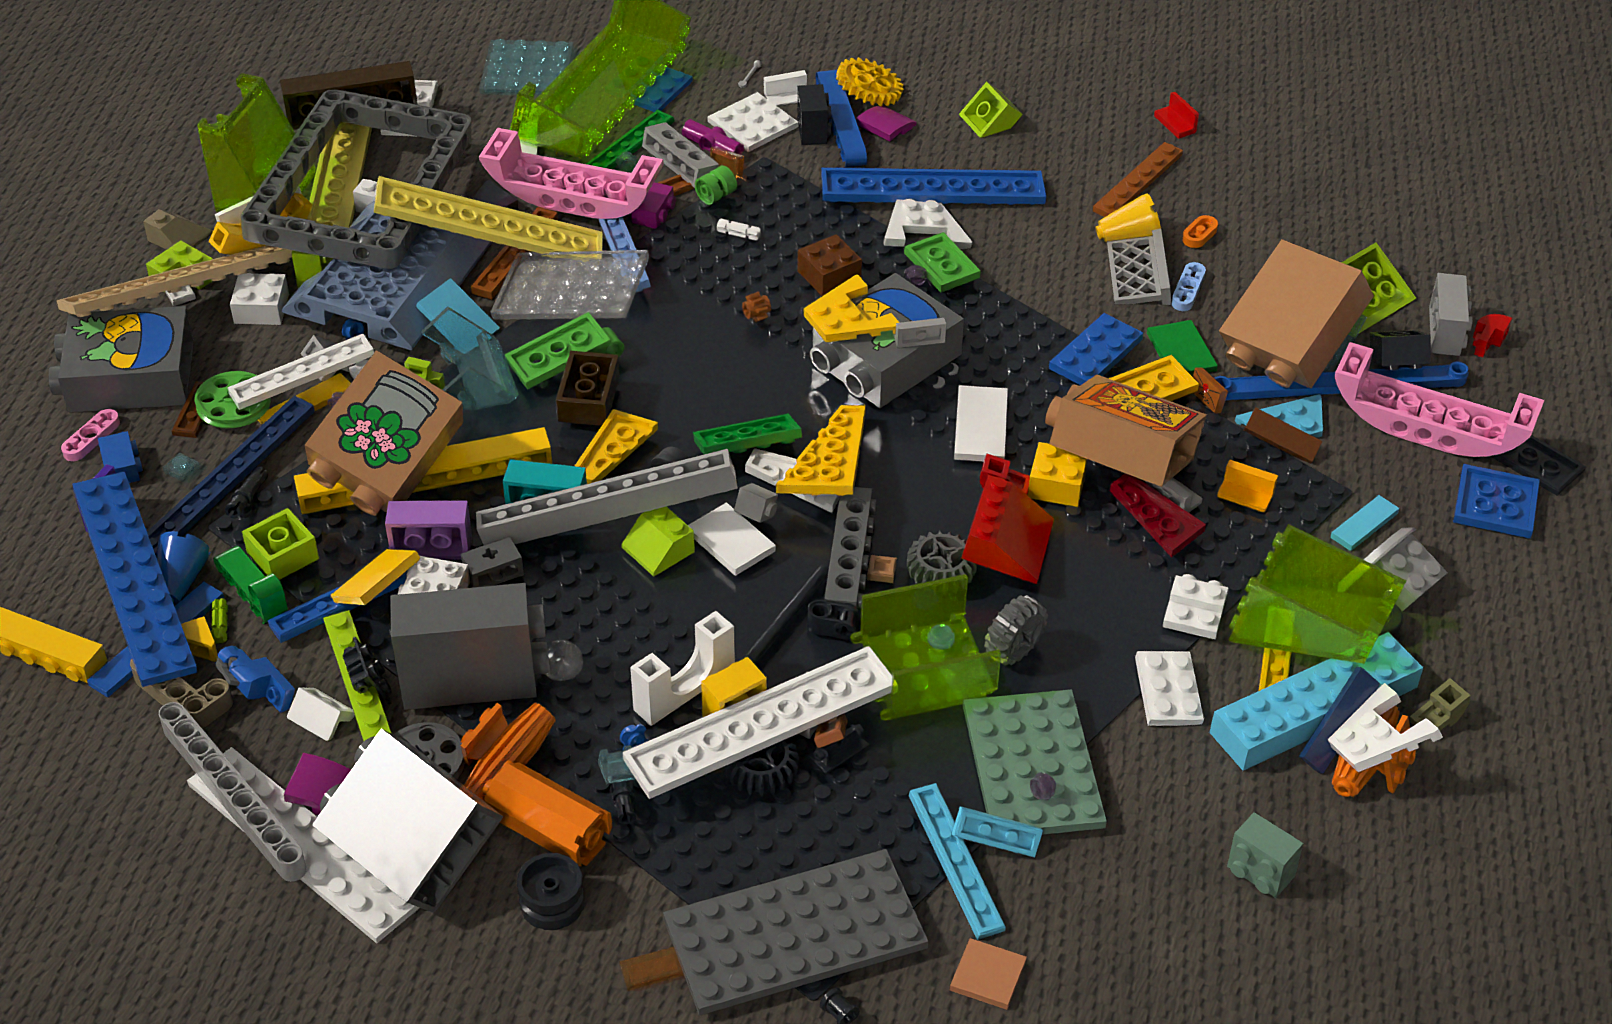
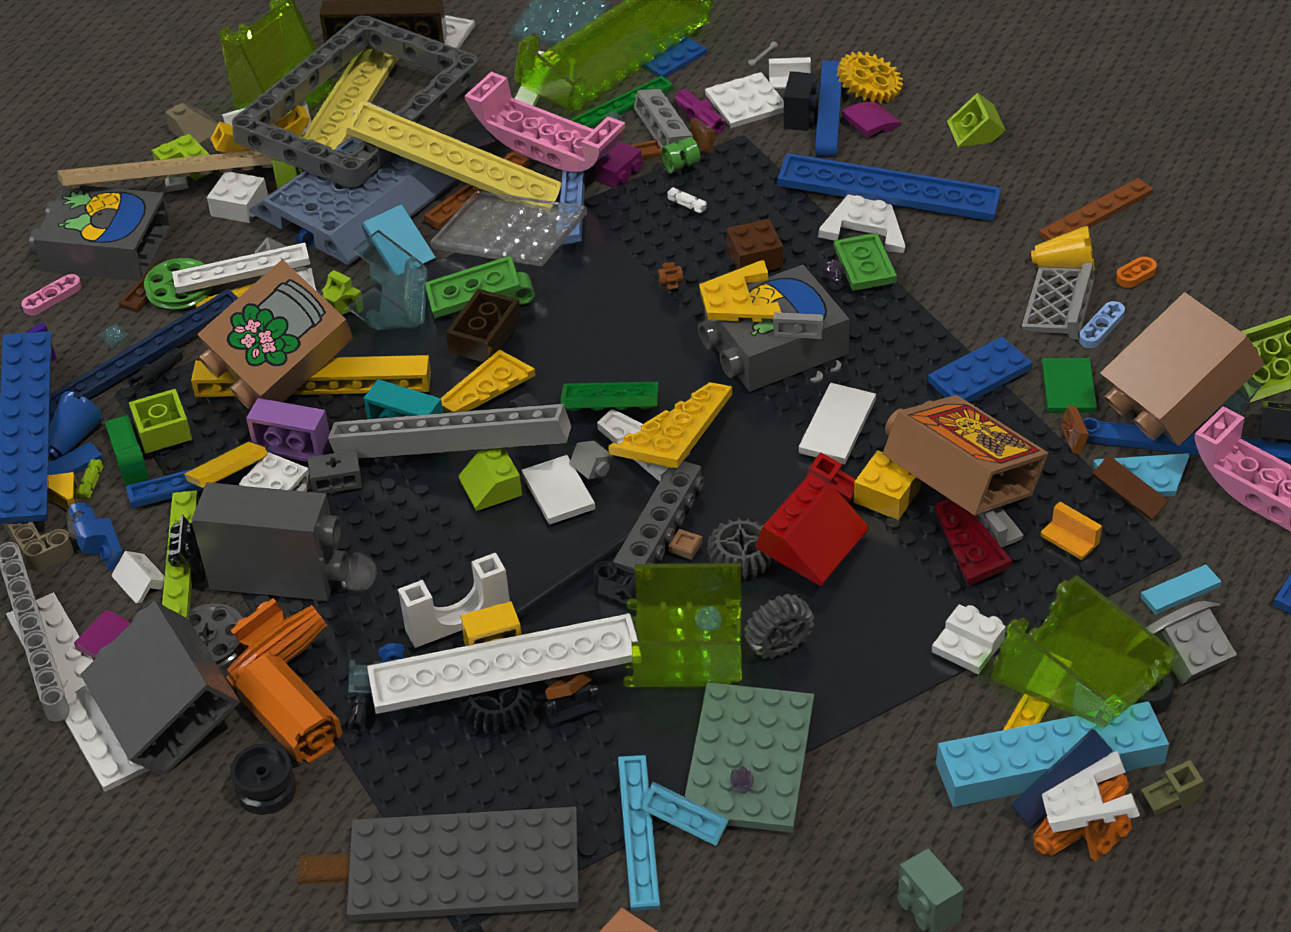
camera: 20 degrees right, 0 degrees up
blue brick [98,431,143,483] -> none
yellow plate [1109,355,1199,401] -> none
white plate [1135,651,1204,726] -> none
red panel [1154,92,1199,139] -> none

